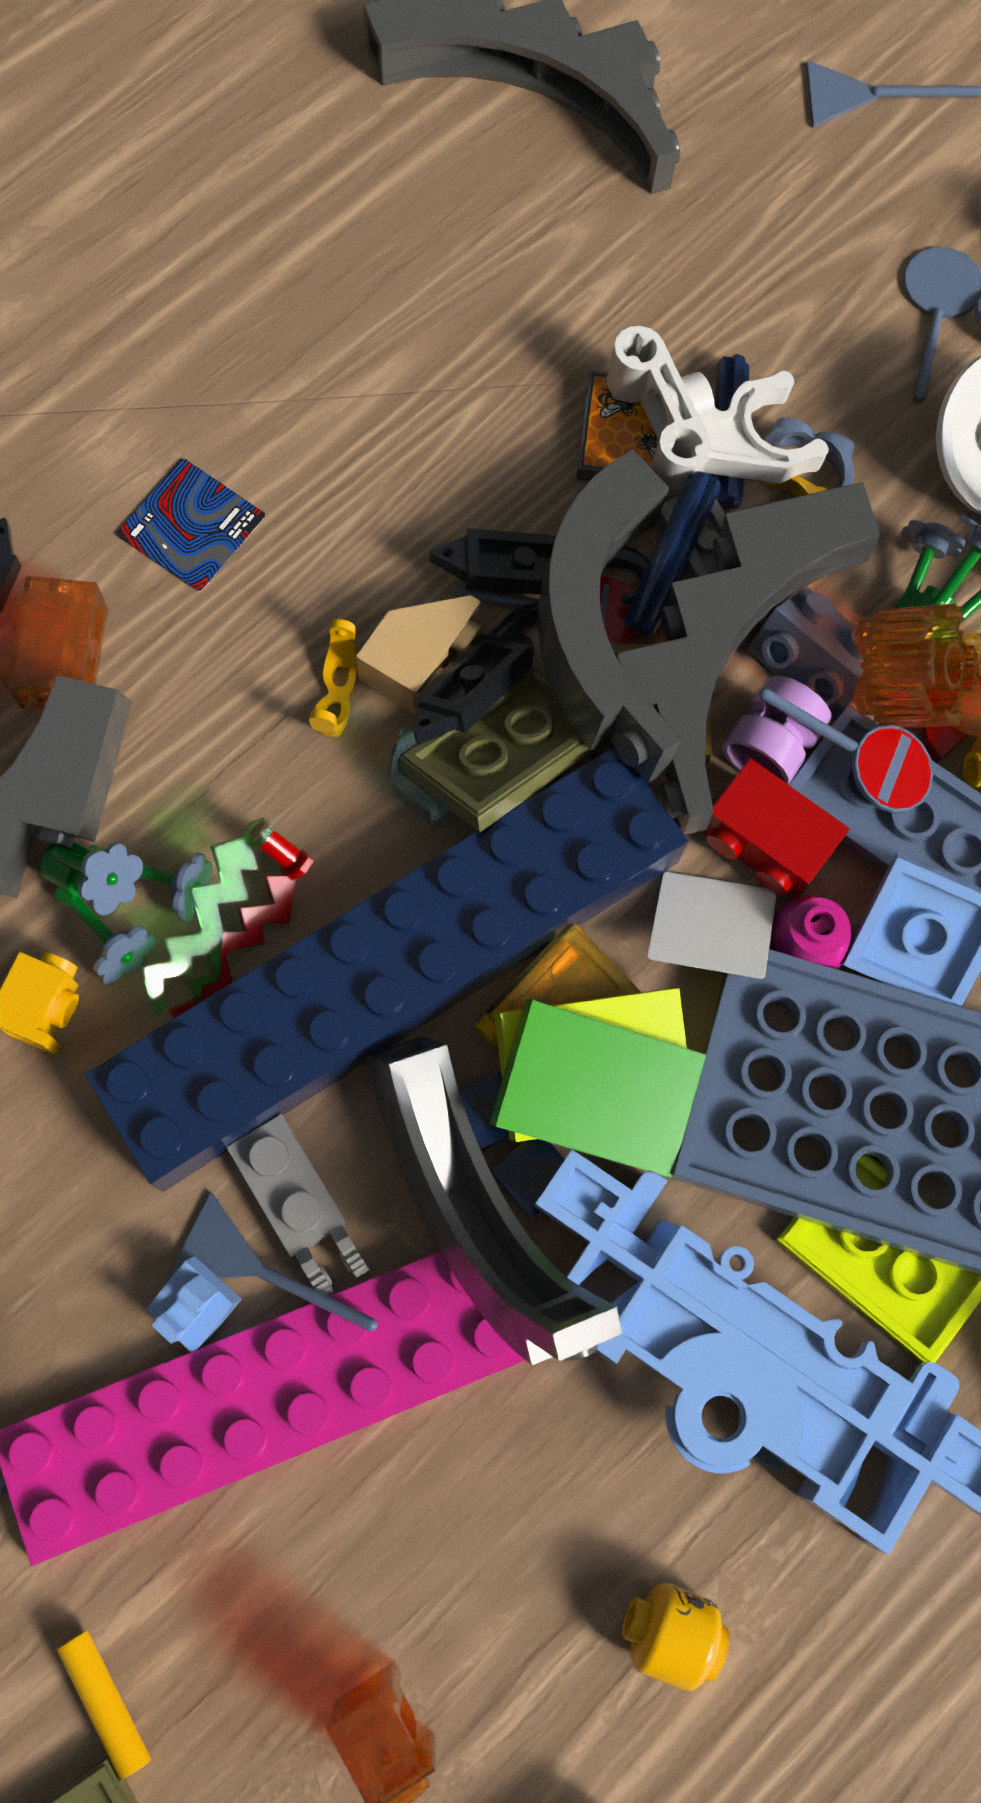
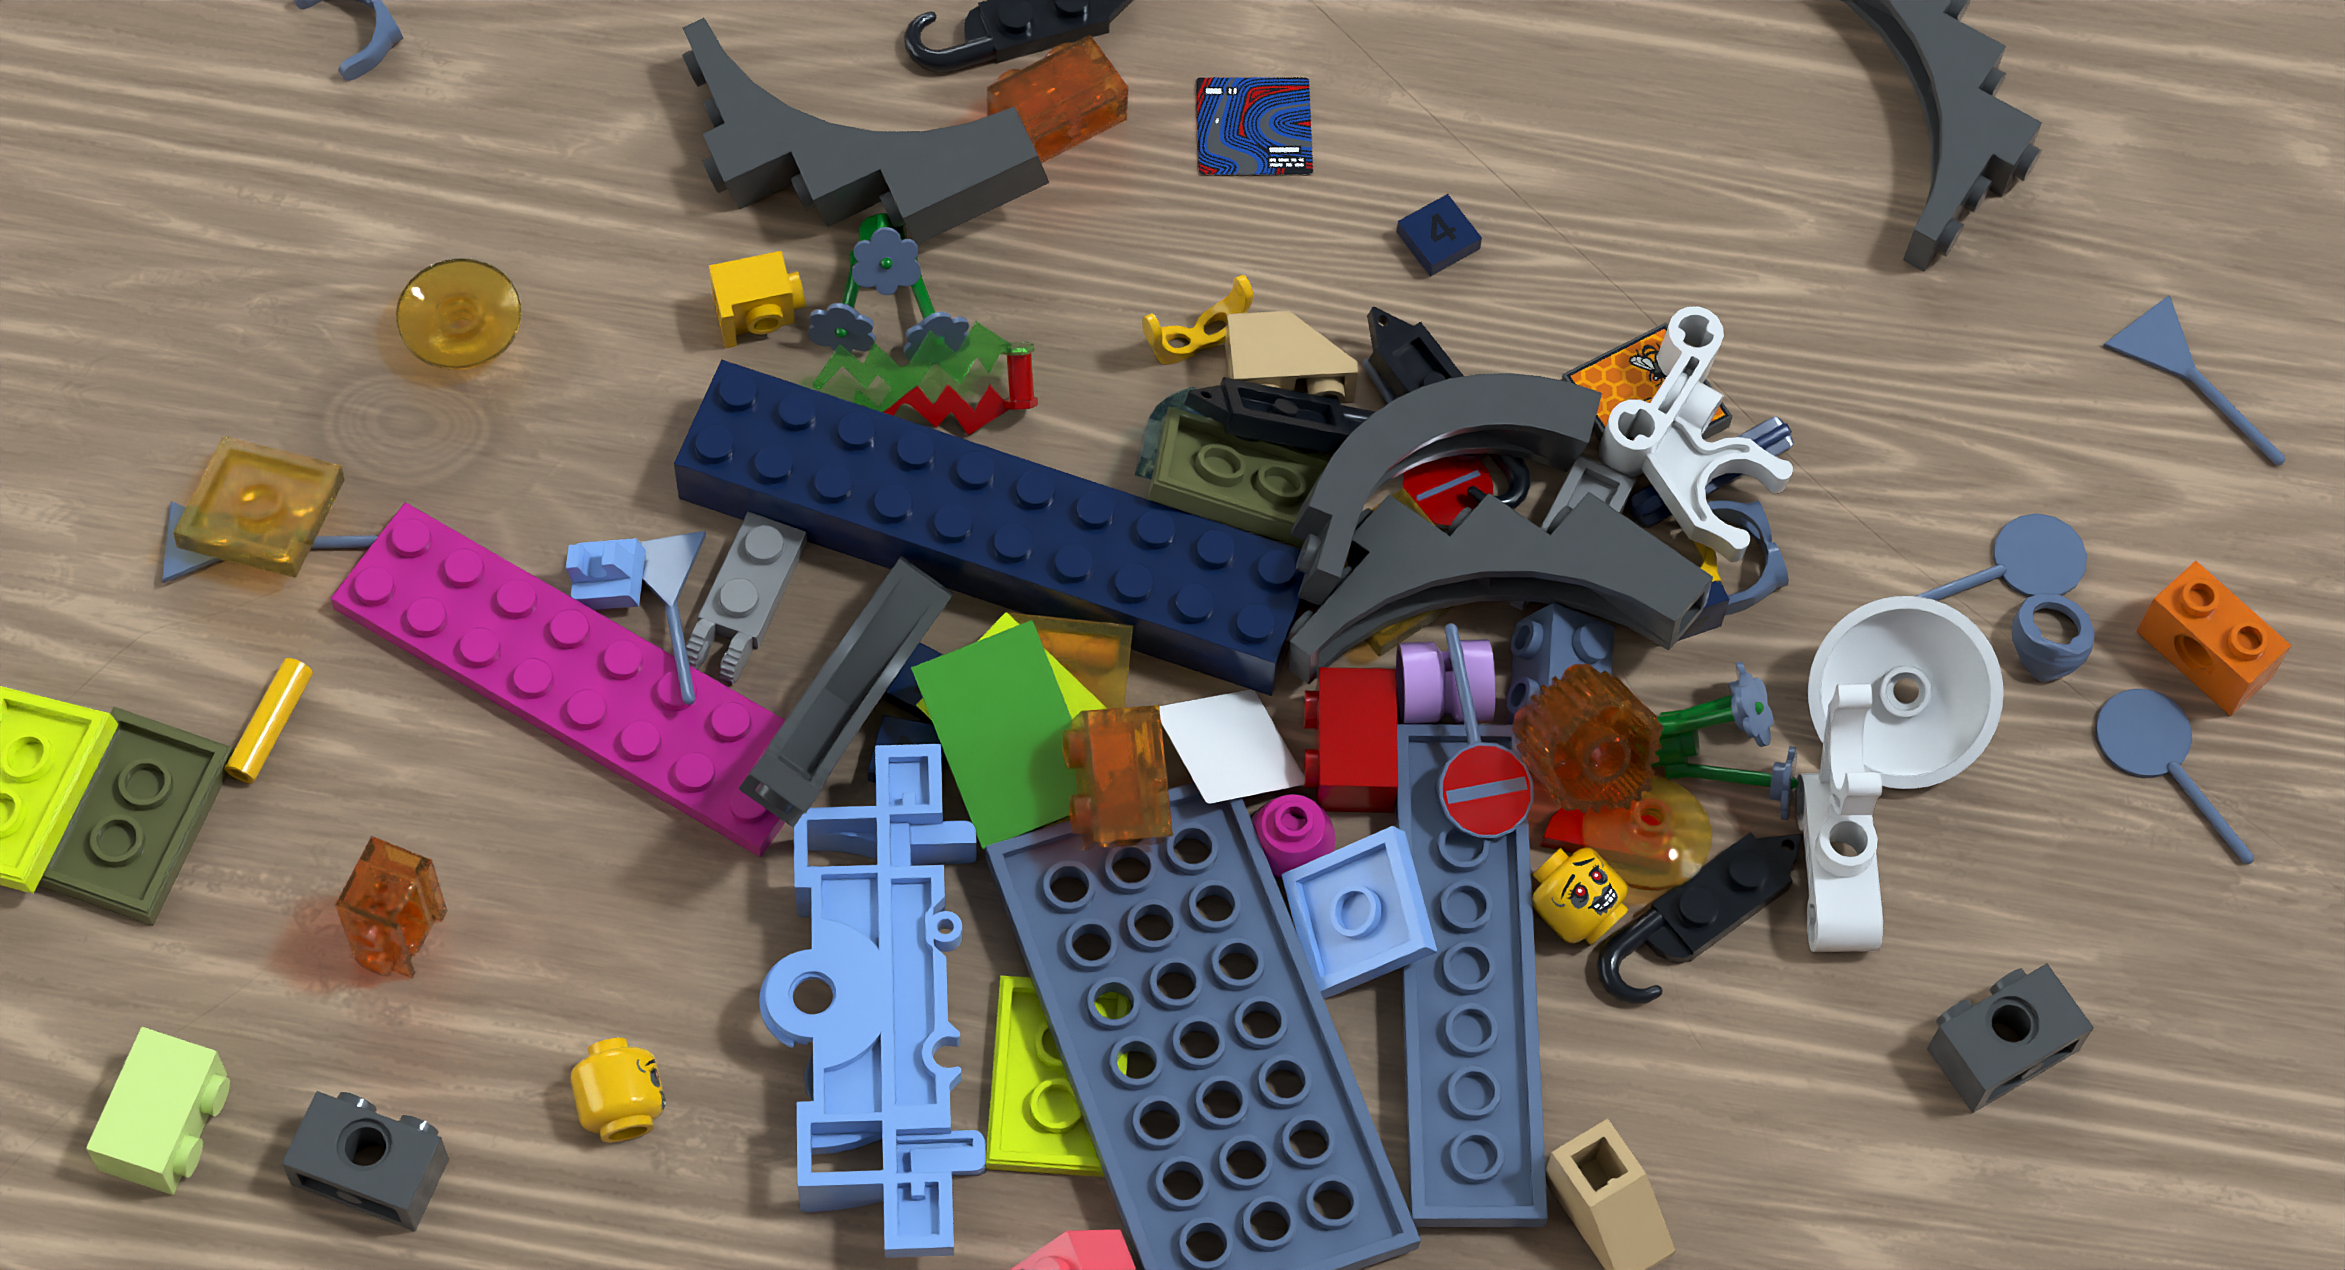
camera: 55 degrees right, 10 degrees down
dark blue axle [624,471,721,636] -> none
none -> clear orange hinge [1062,705,1173,851]
none -> dark blue tile [1396,194,1482,277]

